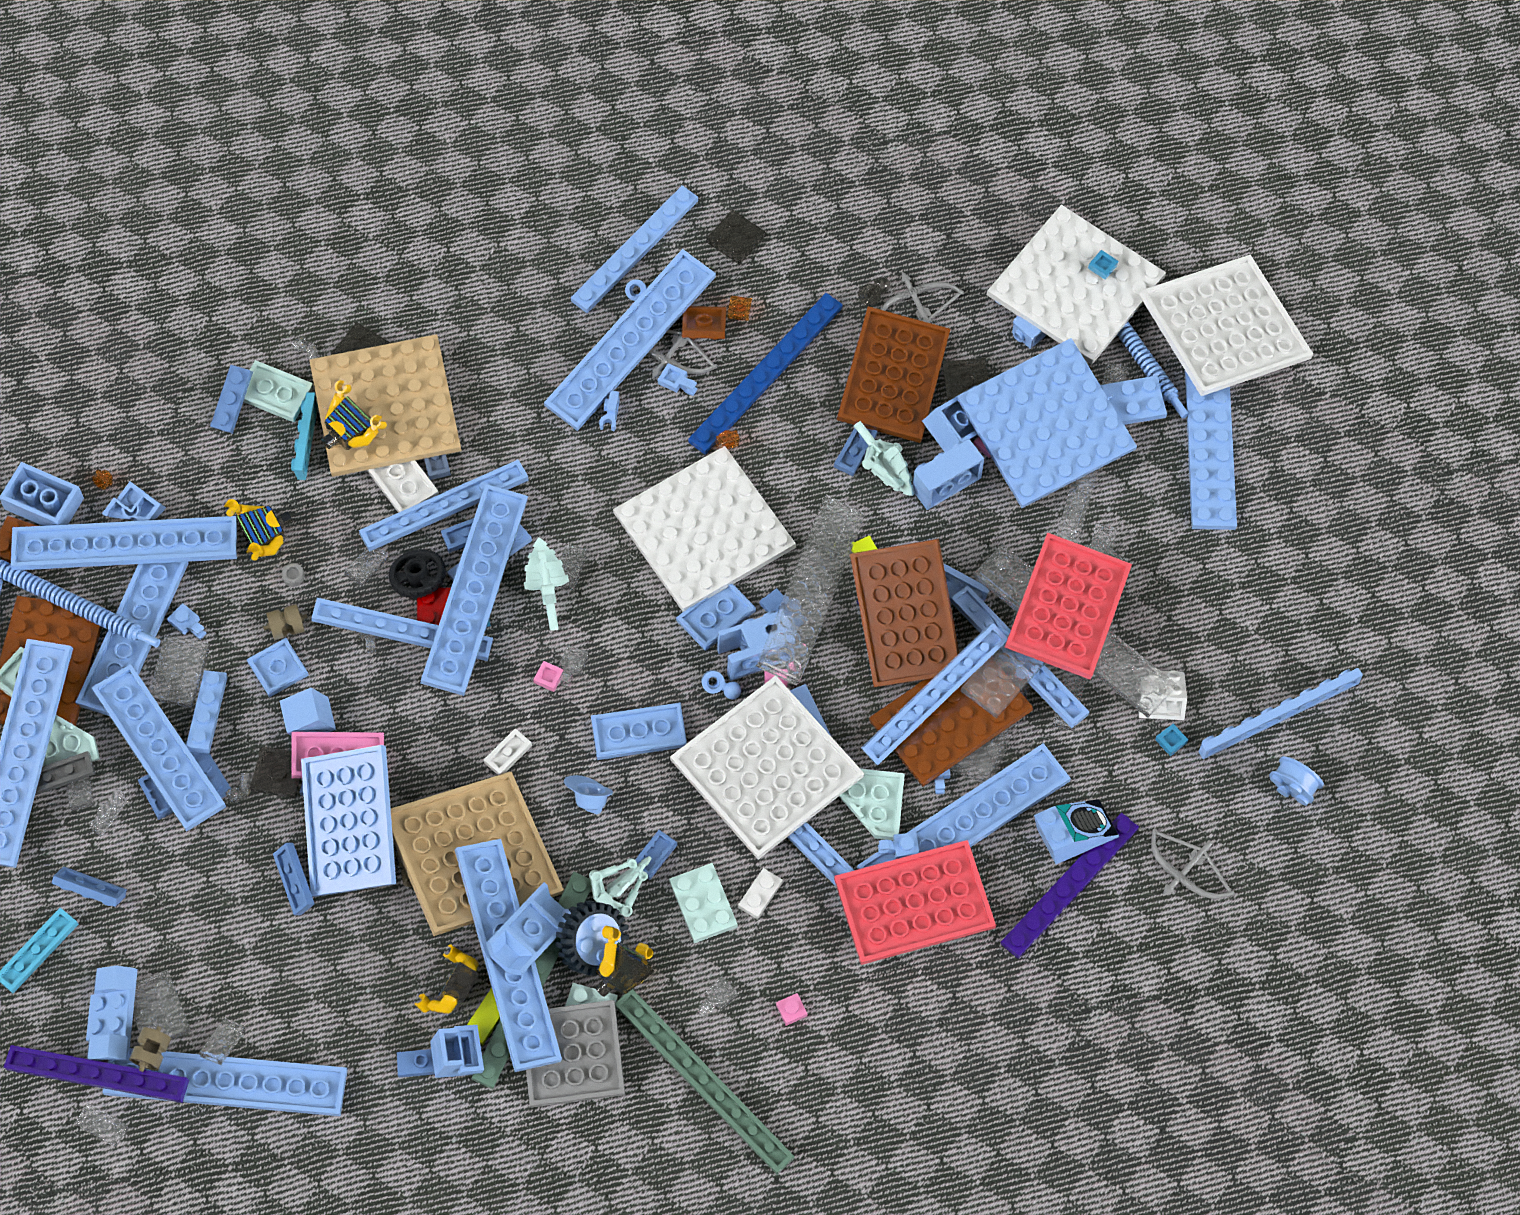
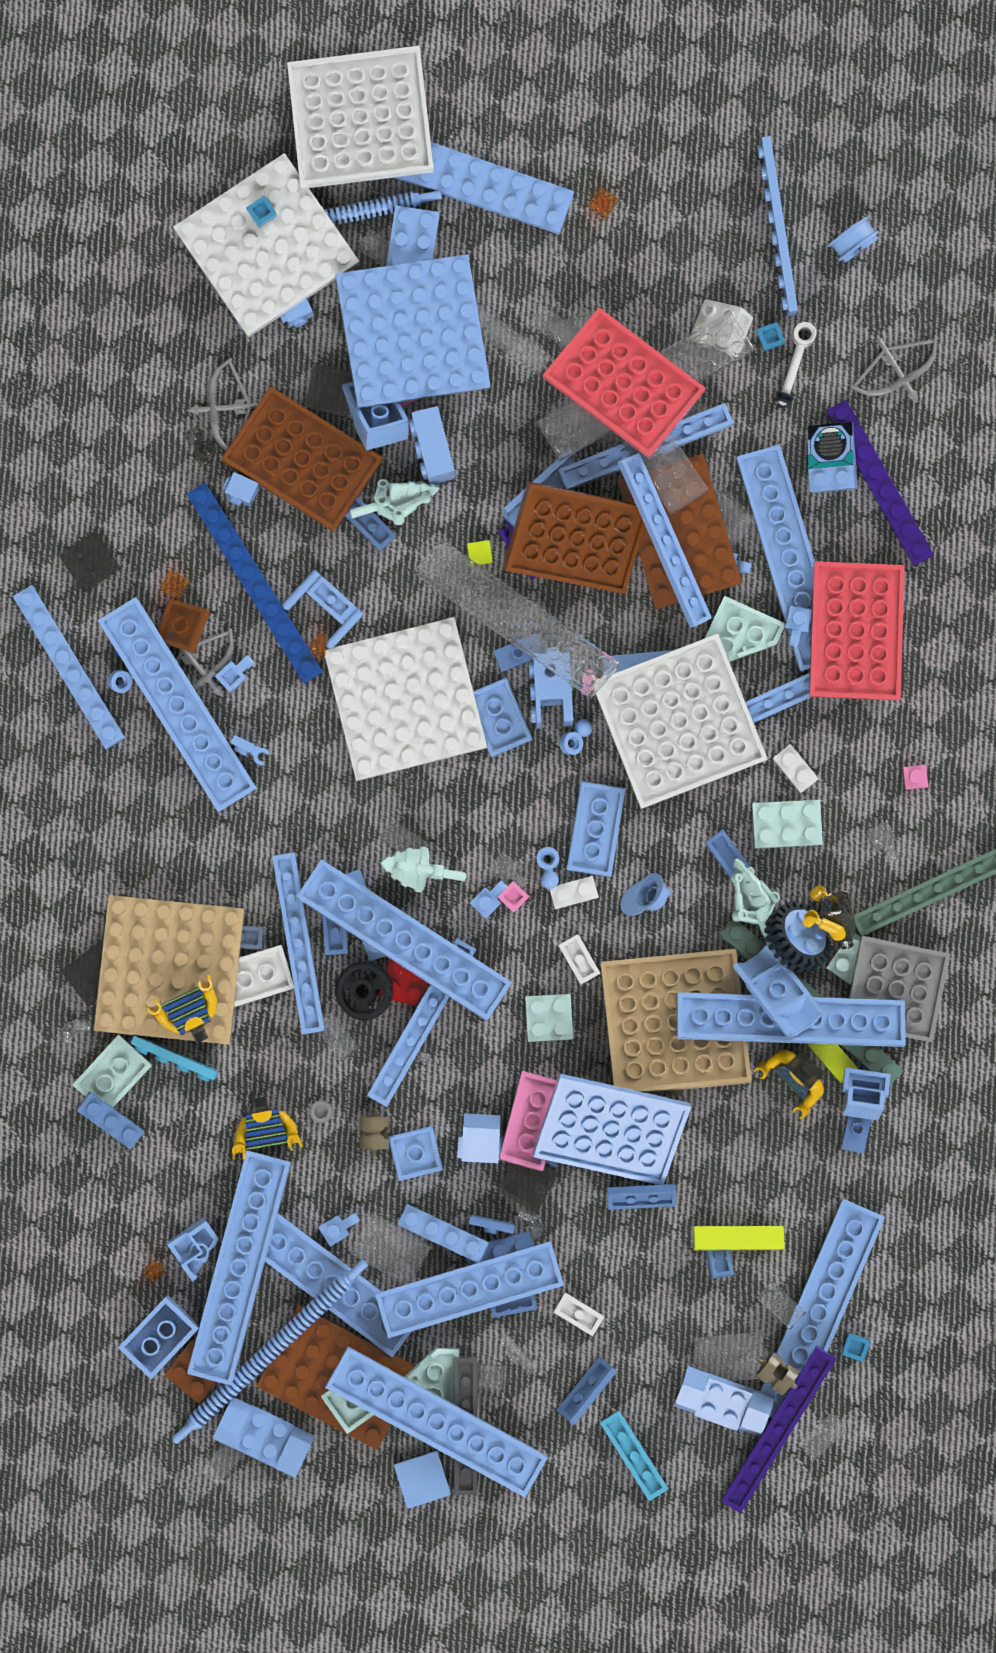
camera: 70 degrees left, 20 degrees up
none -> light blue brick [223,472,260,507]
none -> light blue plate [282,570,364,649]
none -> medium blue plate [469,1214,515,1234]
none -> light blue plate [470,881,508,919]
none -> light aqua plate [525,994,573,1042]
none -> light blue plate [537,847,559,889]
none -> white plate [549,876,599,910]
none -> white plate [554,1292,604,1336]
none -> clear orange plate [588,187,619,219]
none -> neon yellow tile [693,1226,785,1250]
none -> medium blue plate [705,1250,734,1279]
none -> white piece [774,322,816,406]
none -> dark azure plate [841,1332,871,1362]

